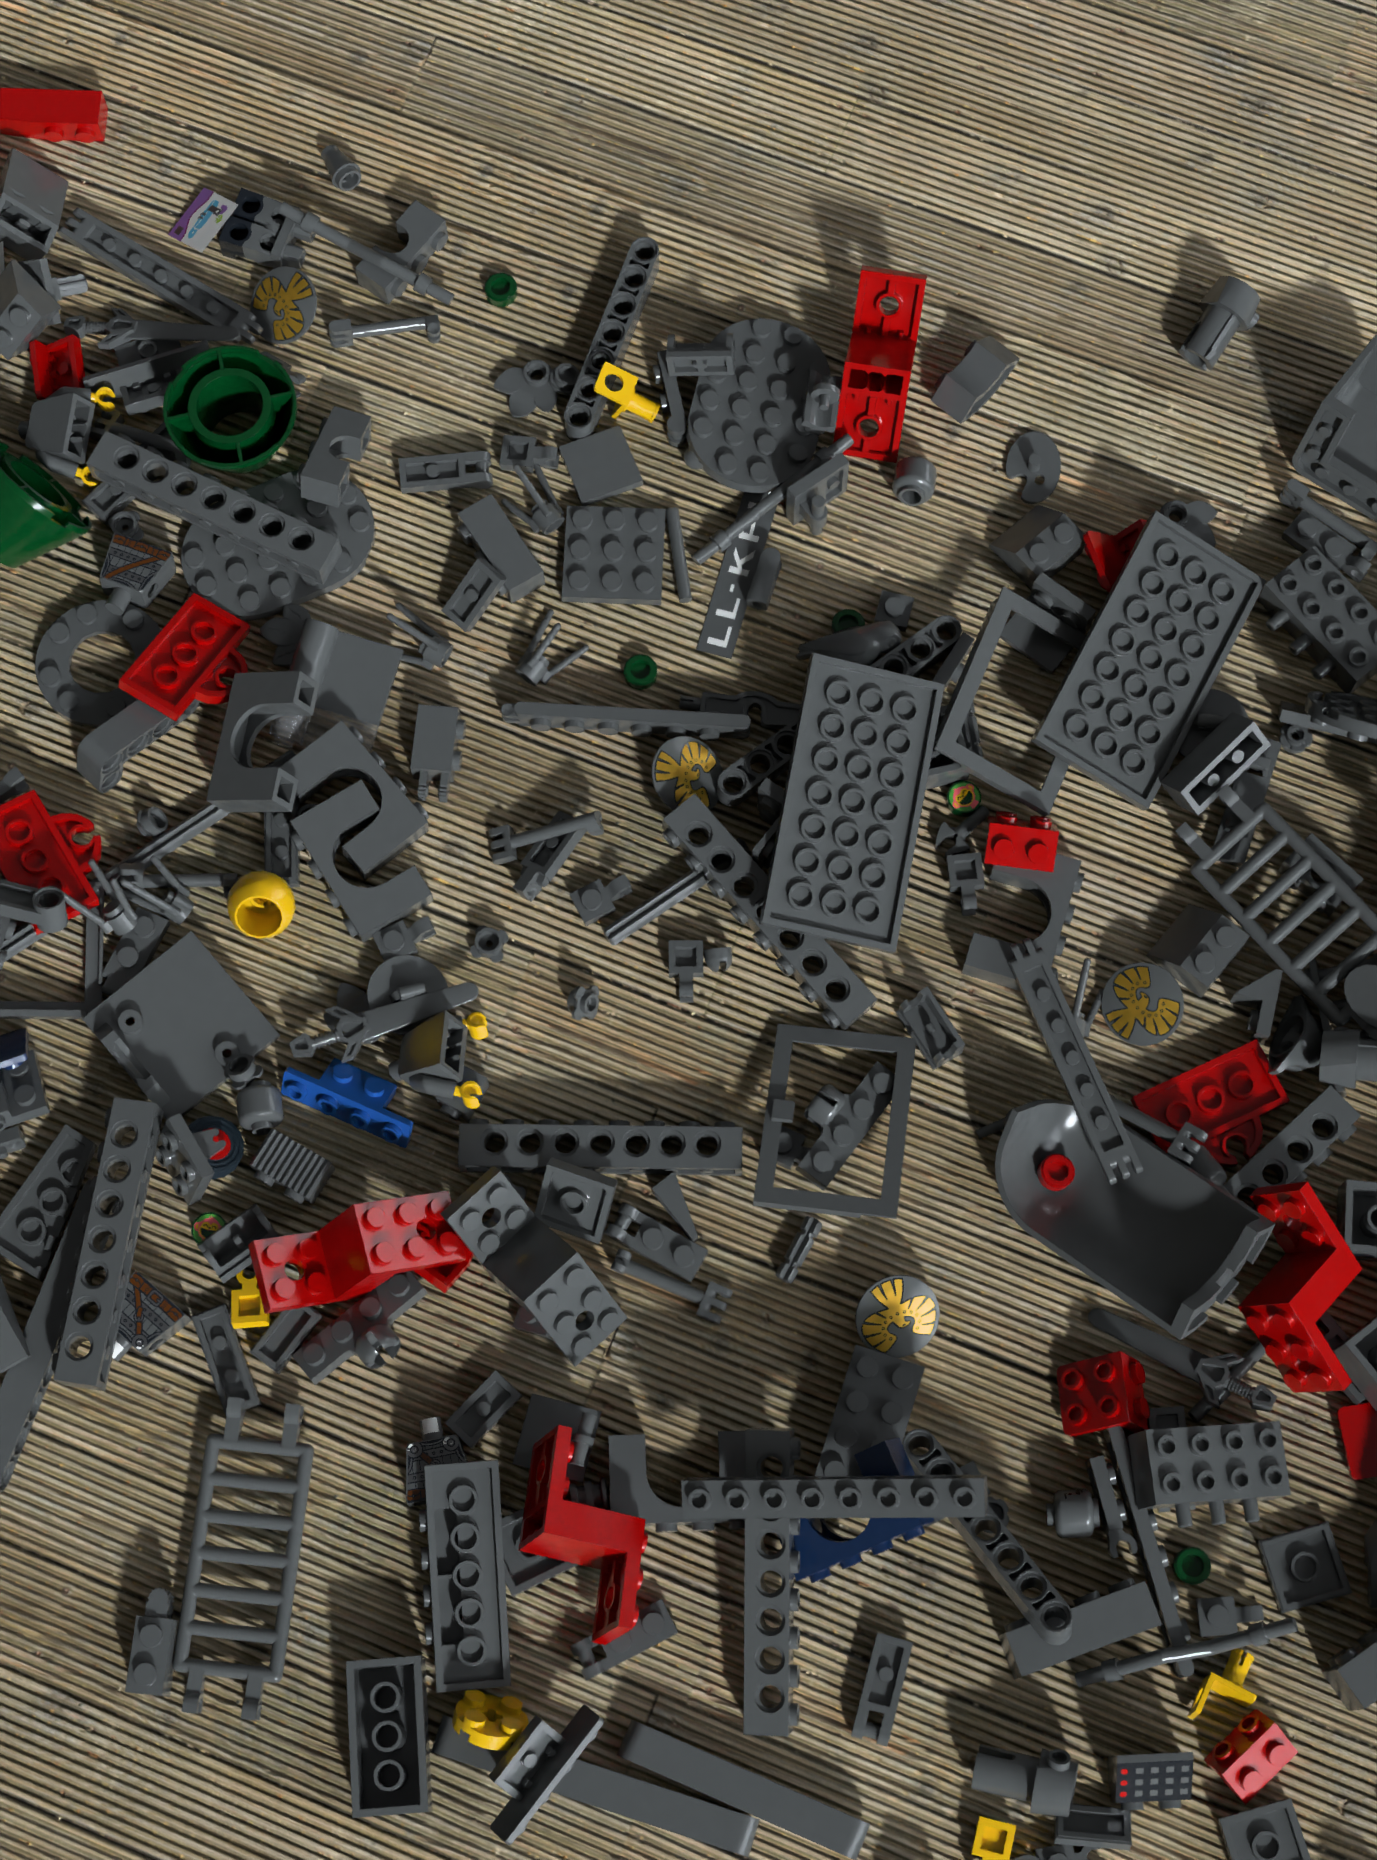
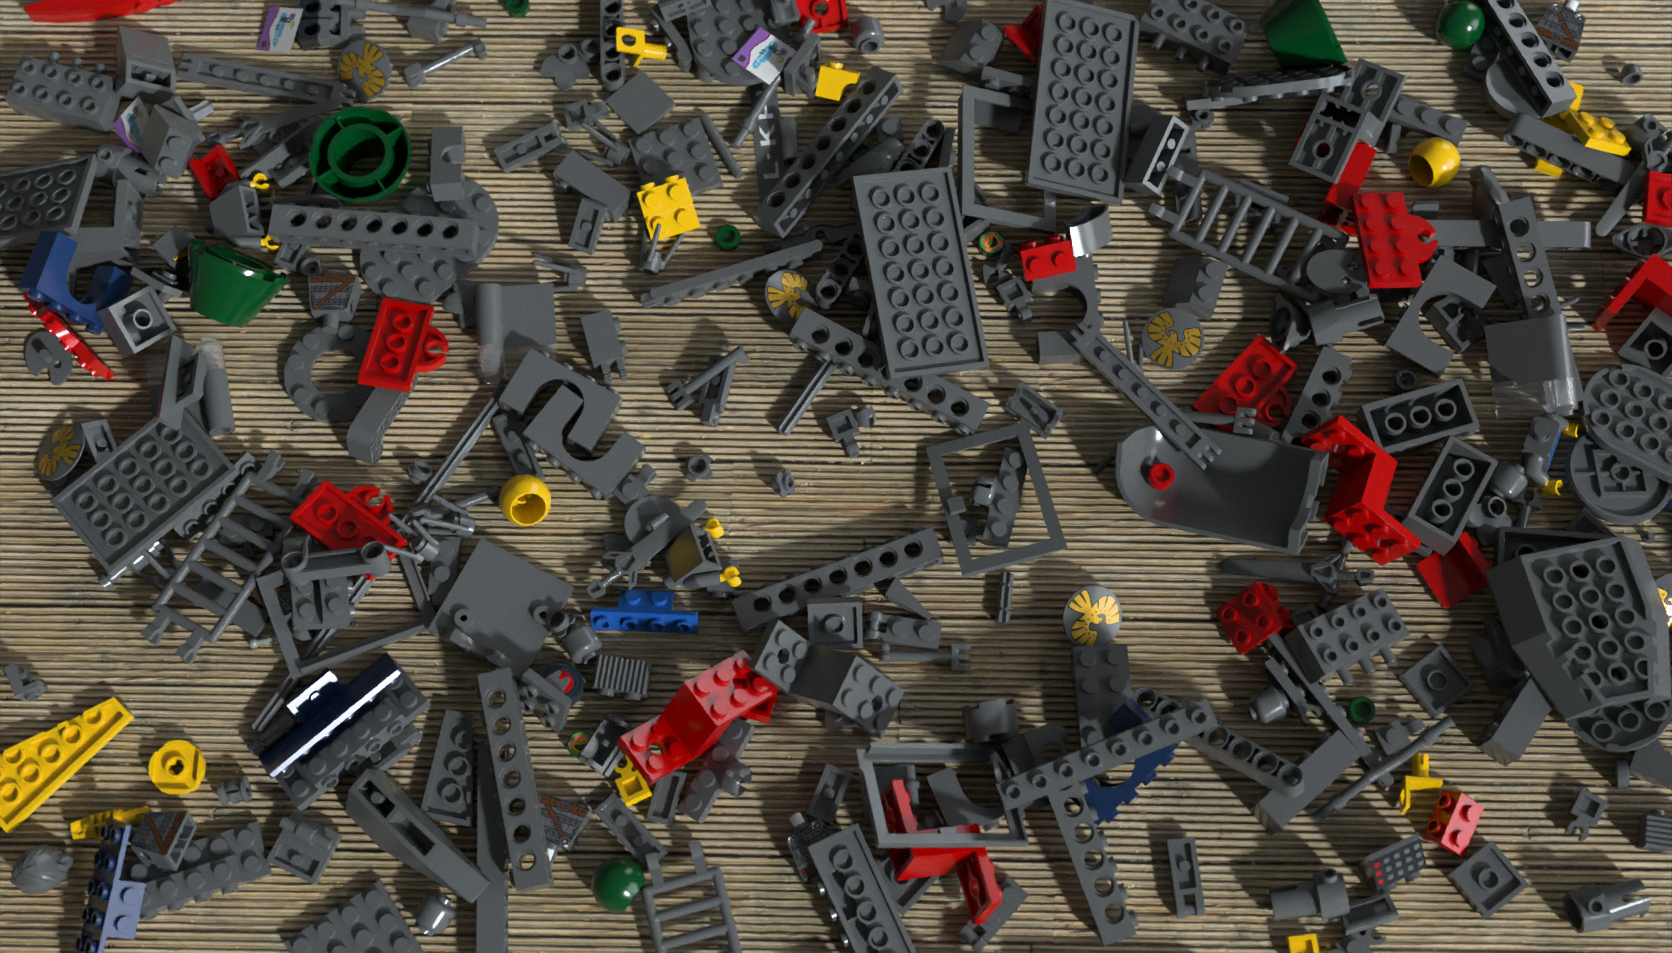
camera: 20 degrees left, 0 degrees up
dark grey arch [206,671,320,812] -> none
dark grey plate [569,874,633,926] -> none
dark grey slope [1230,969,1283,1045] -> none
none -> dark green helmet [591,857,646,913]
none -> yellow plate [636,175,700,241]
none -> sticker [732,27,797,85]
none -> dark grey brick [752,65,903,239]
none -> yellow brick [815,61,860,101]
none -> dark grey door [855,743,1029,848]
none -> dark grey brick [961,699,1020,744]
none -> dark grey brick [1063,203,1113,258]

